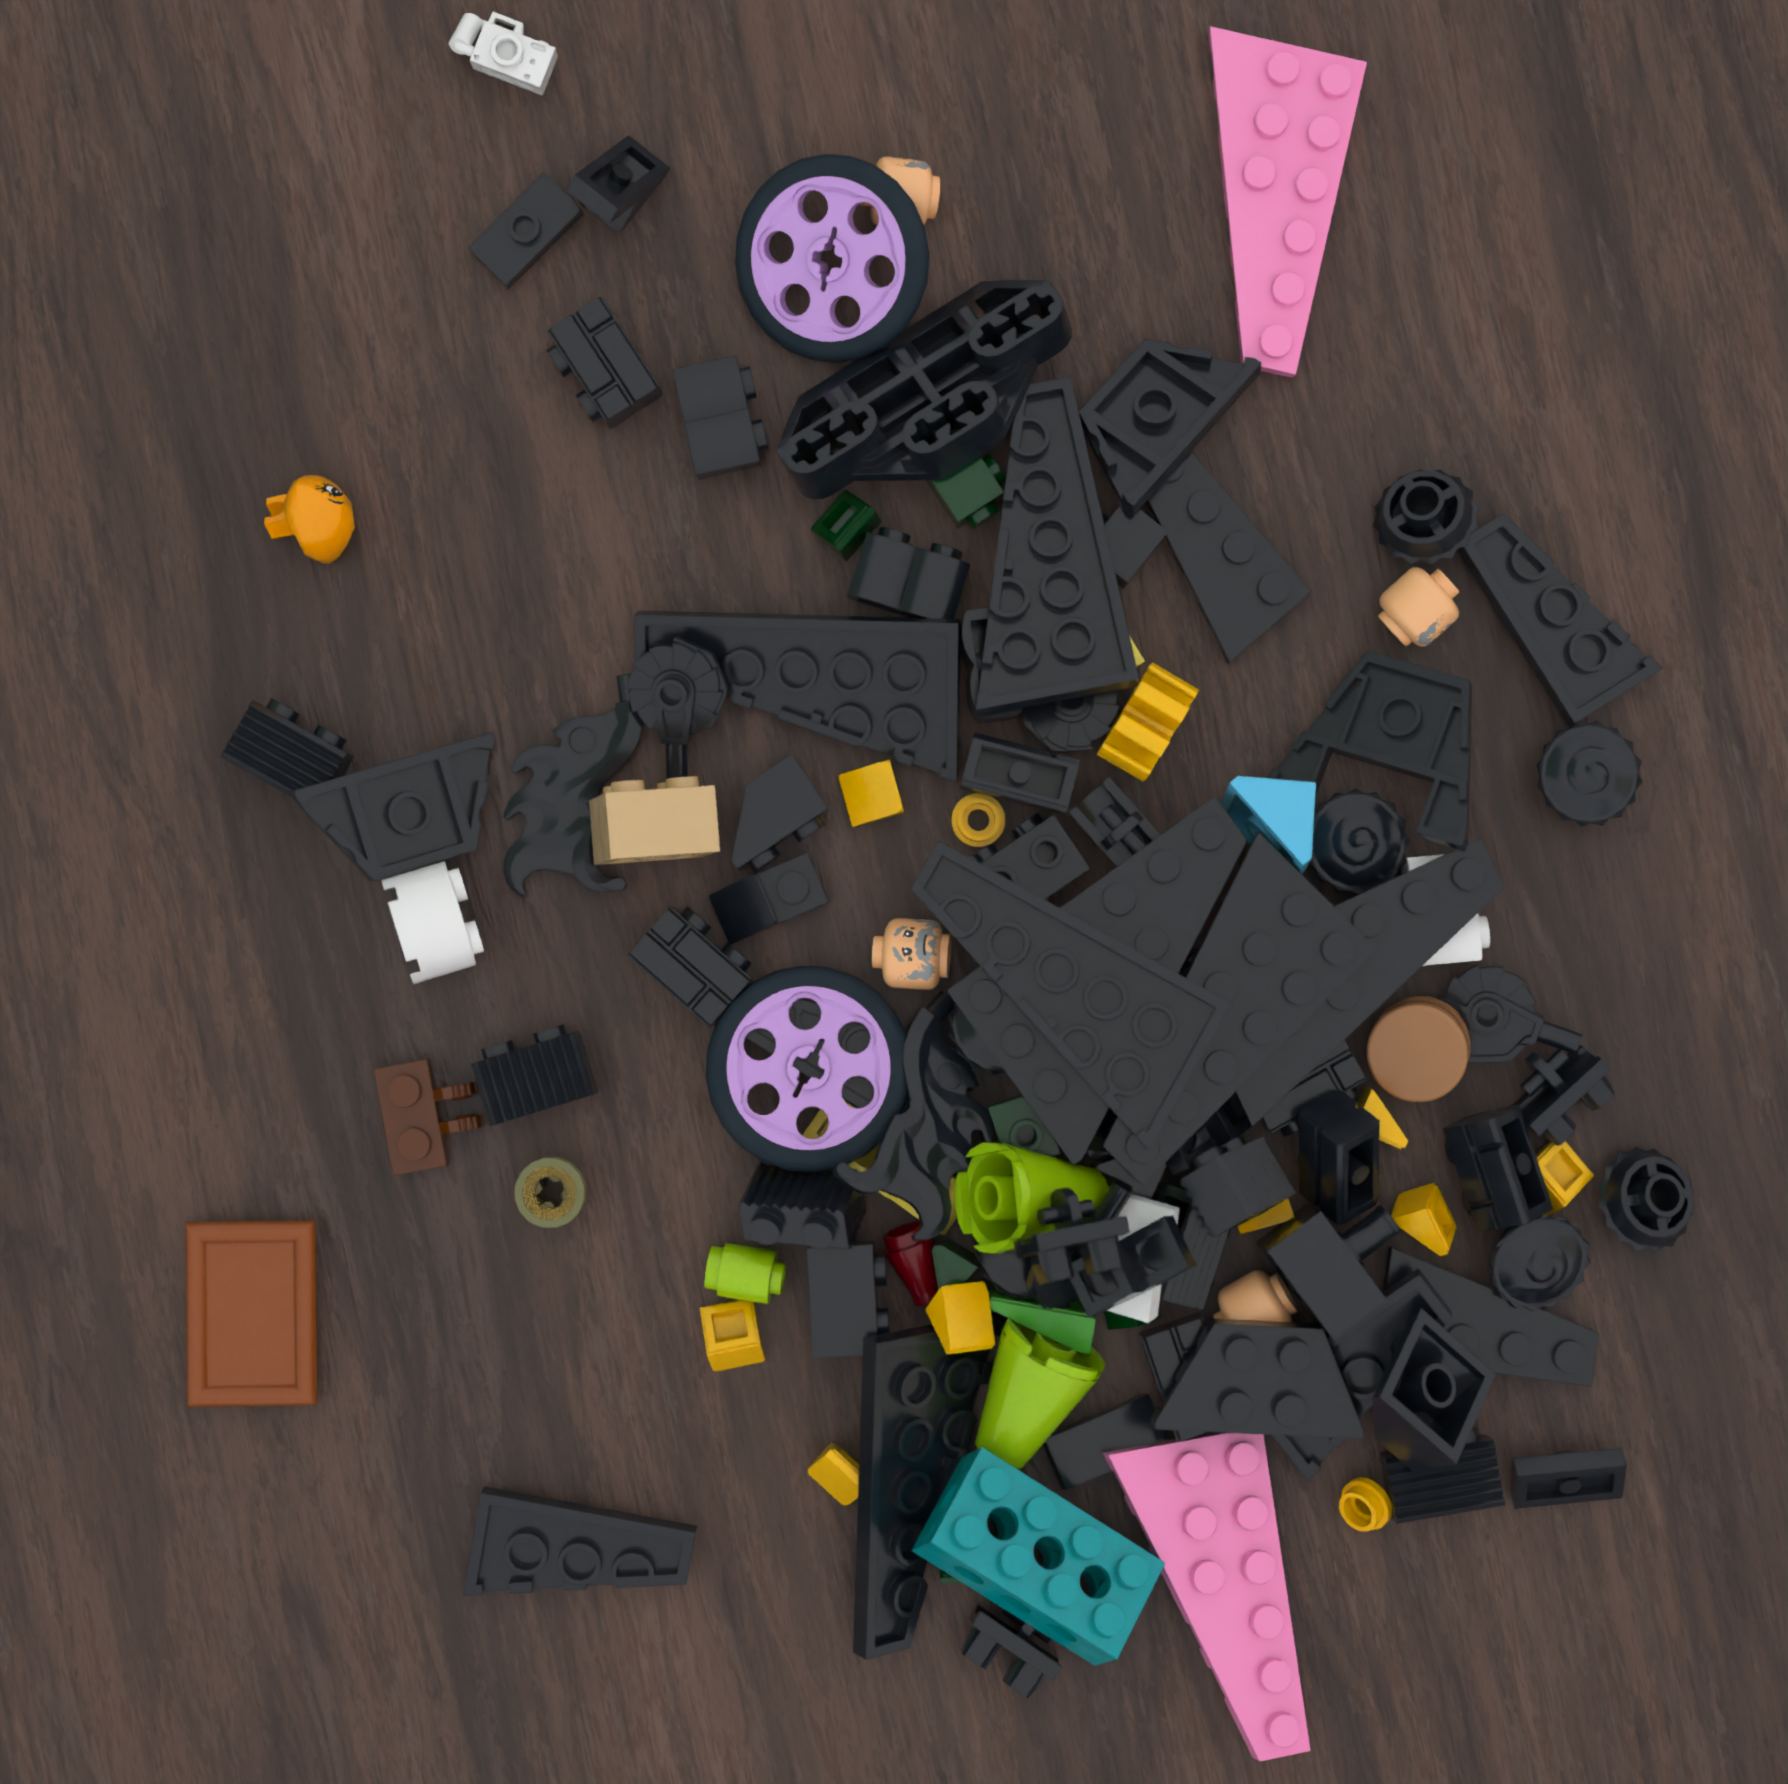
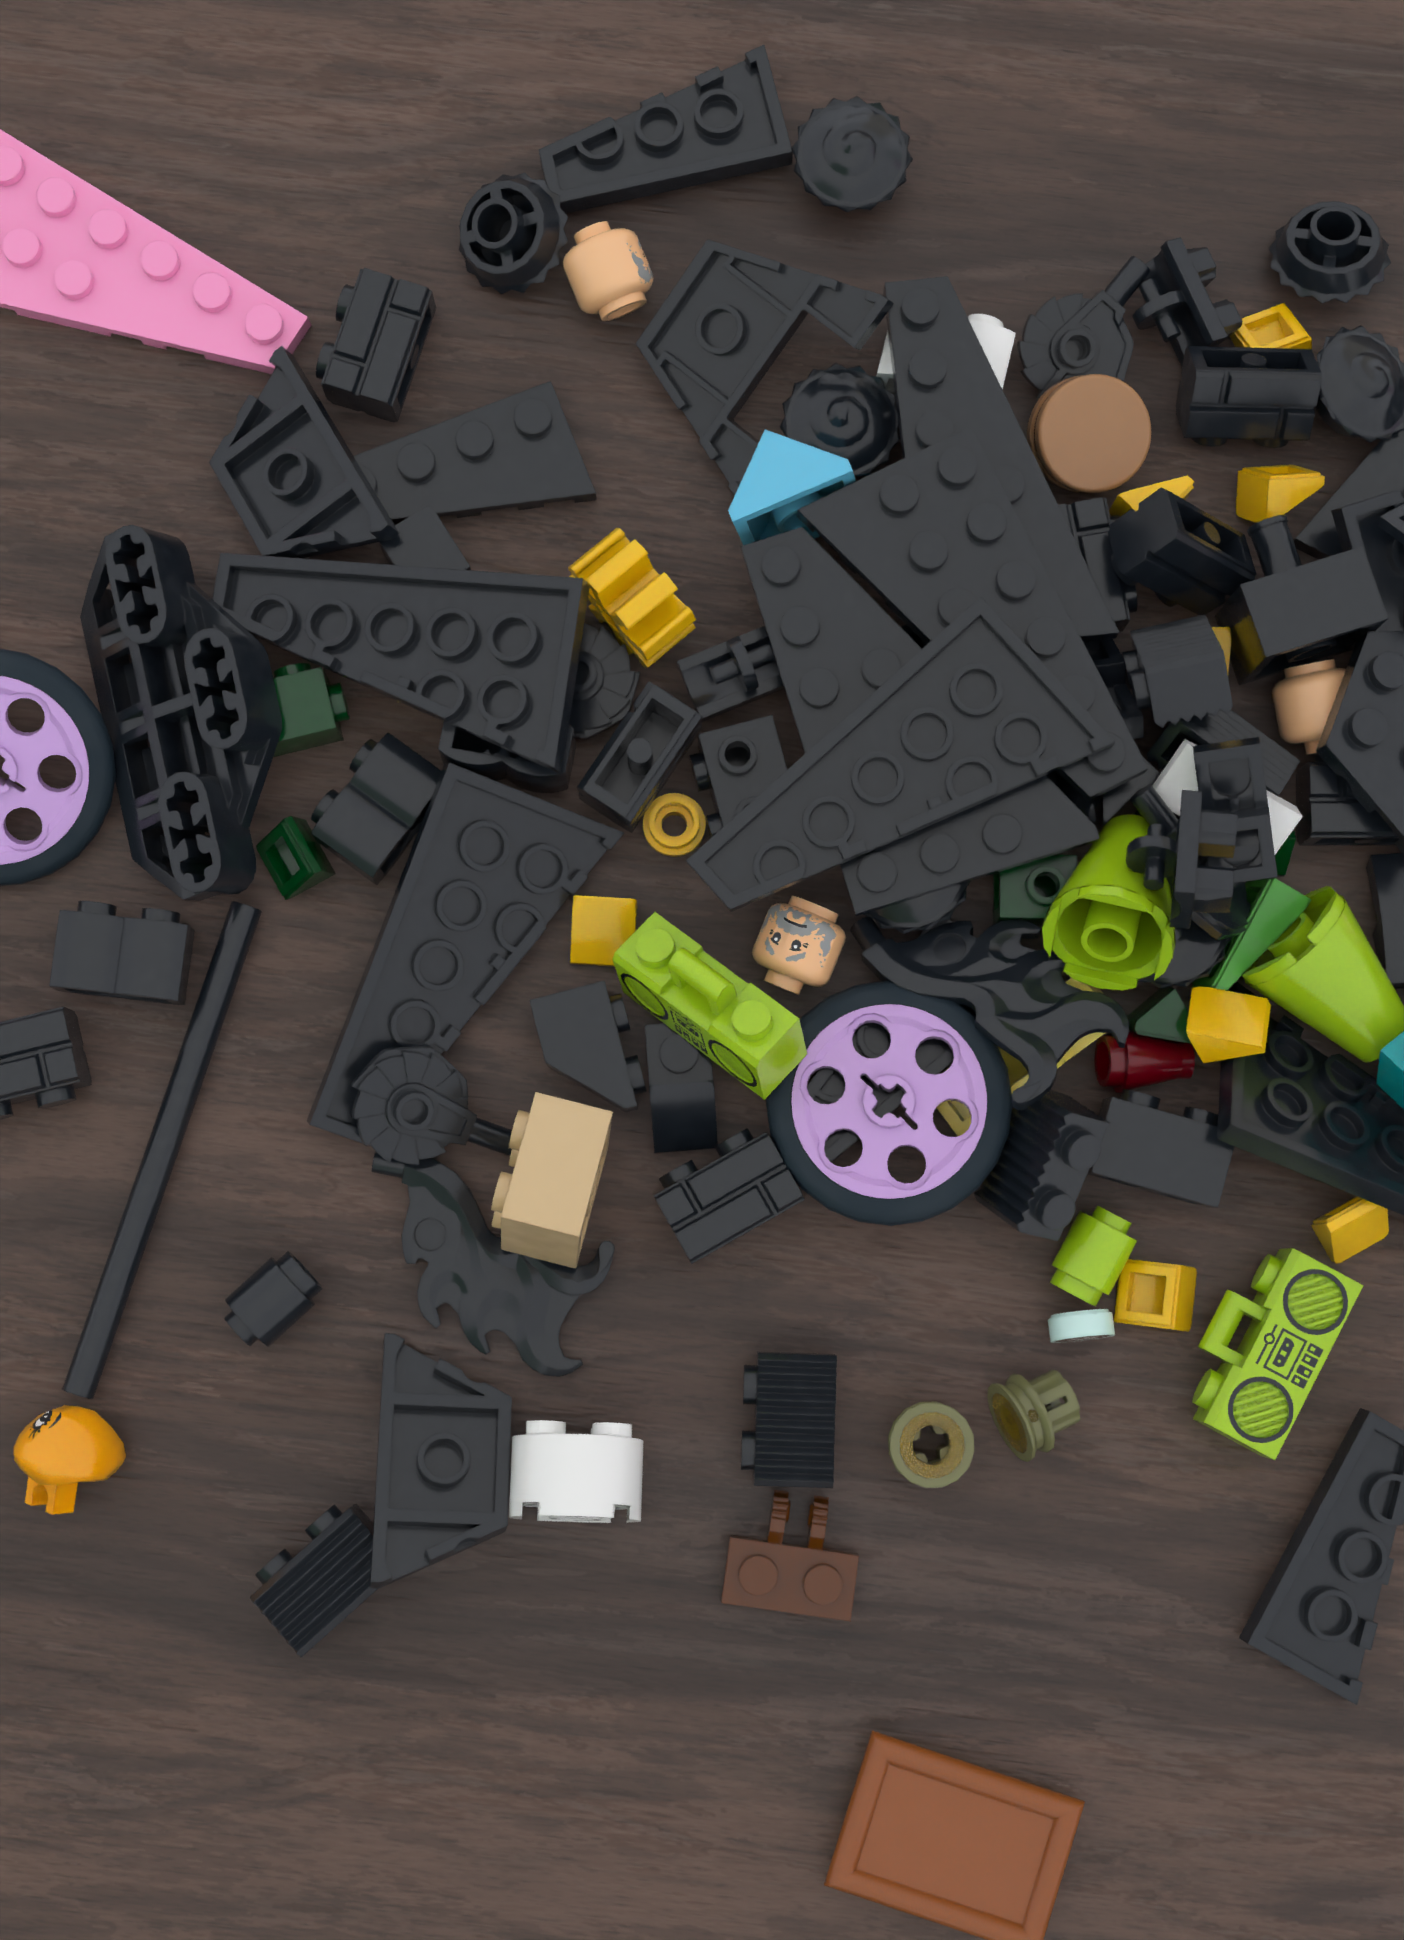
camera: 80 degrees left, 5 degrees down
none -> black piece [62,901,262,1399]
none -> black brick [224,1251,323,1347]
none -> black brick [316,268,436,423]
none -> lime piece [613,912,807,1100]
none -> olive piece [987,1369,1080,1462]
none -> light aqua tile [1048,1309,1115,1343]
none -> lime piece [1192,1248,1364,1460]

